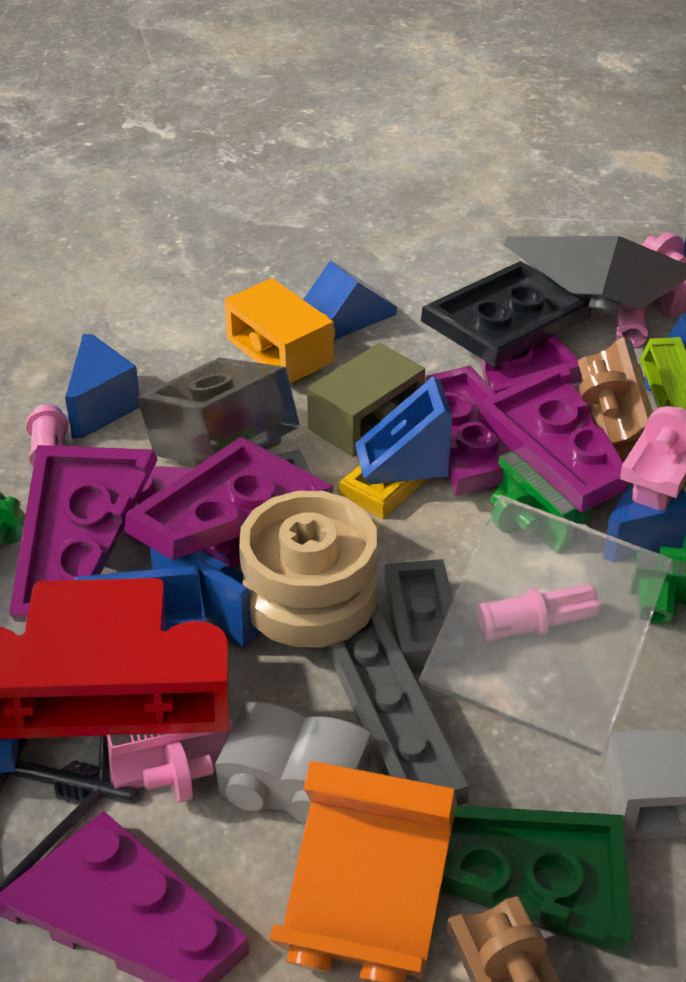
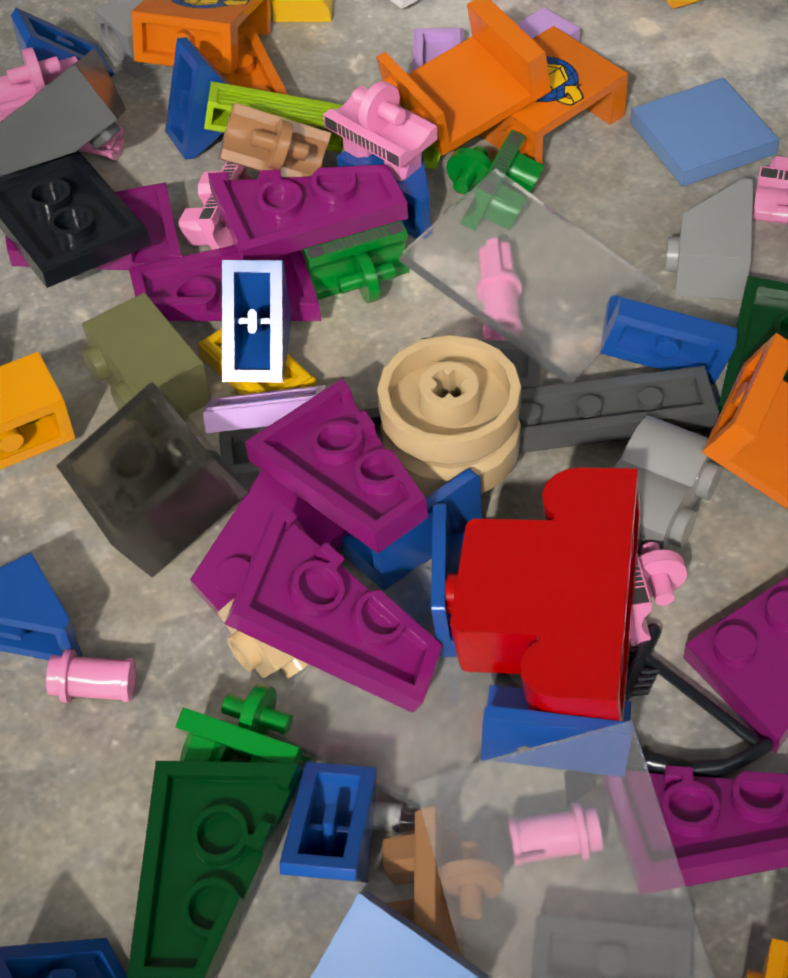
camera: 75 degrees left, 10 degrees up
none -> lavender tile [203,385,328,433]
none -> blue panel [600,295,738,384]

